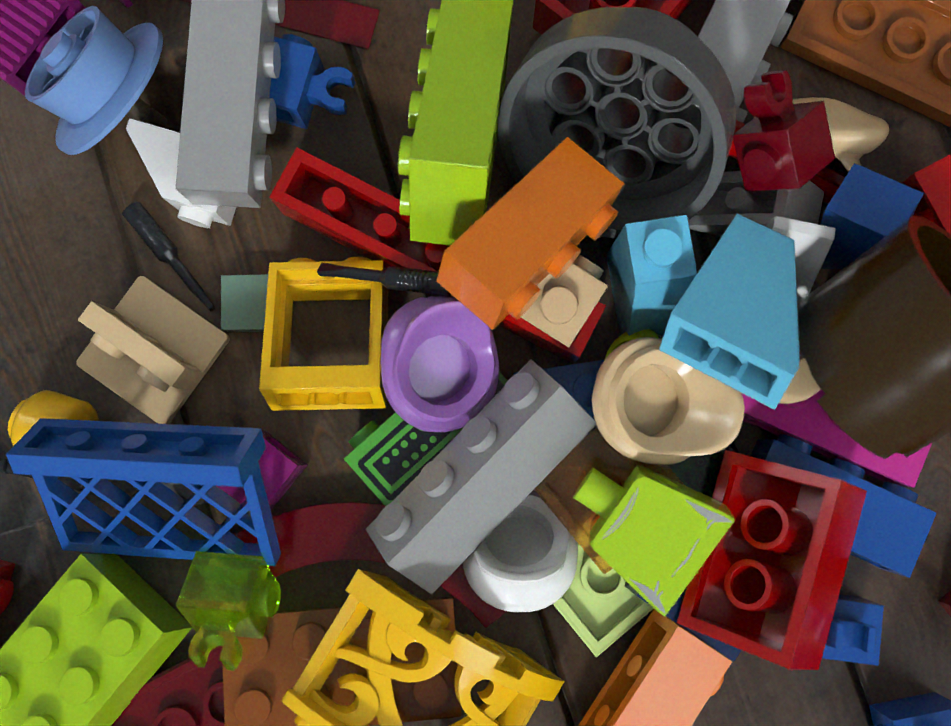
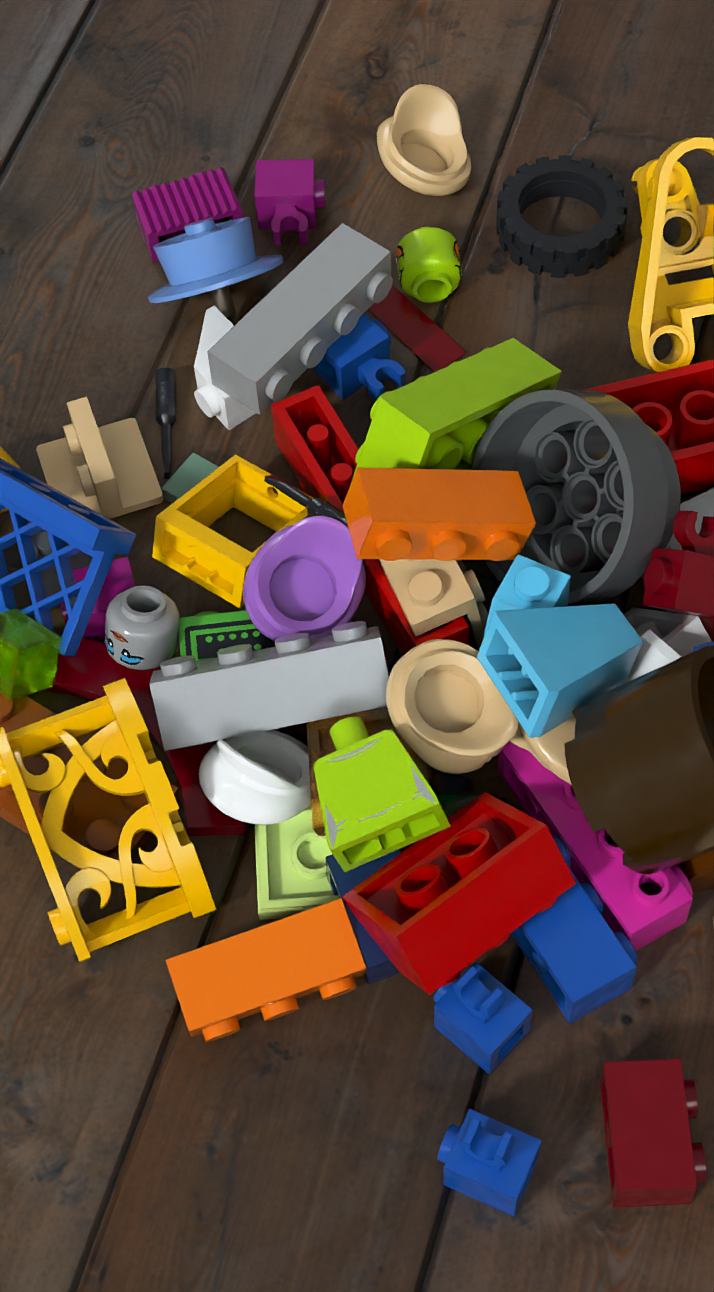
camera: 35 degrees right, 25 degrees down
none -> light grey head [105,586,180,670]

